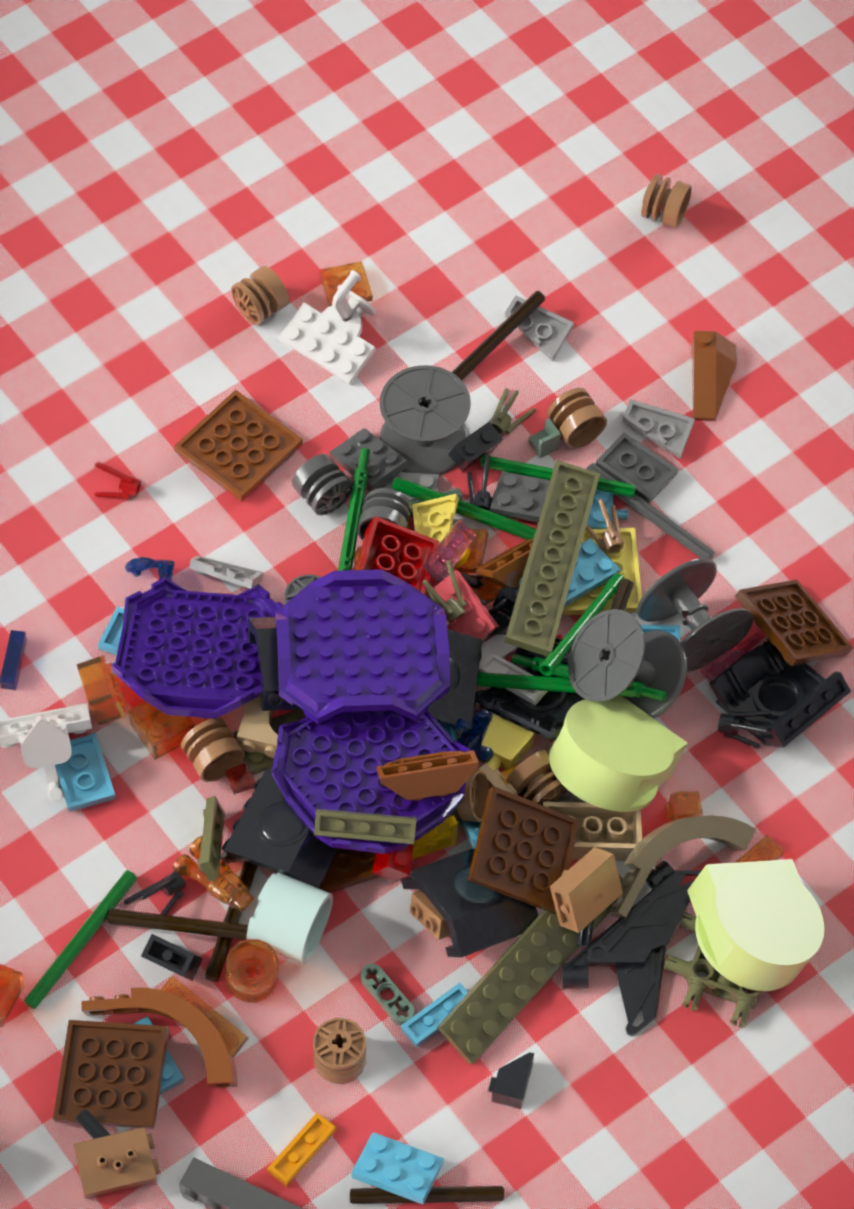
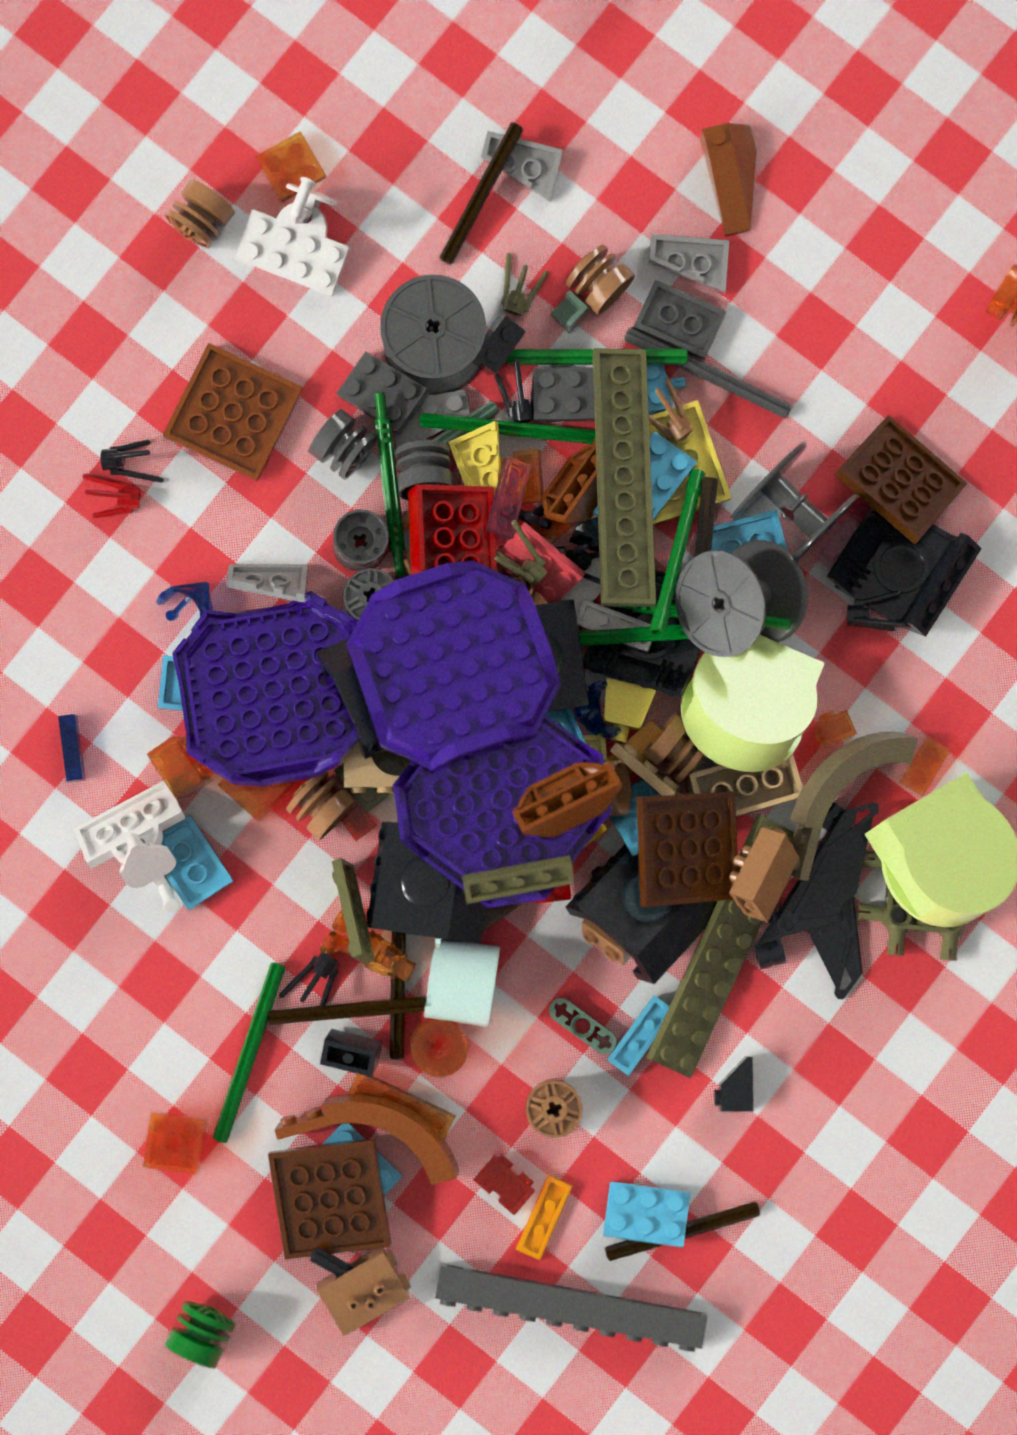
camera: 15 degrees left, 25 degrees up
none -> black plant [100,440,164,483]
none -> dark grey wheel [333,509,389,571]
none -> clear red brick [473,1154,535,1215]

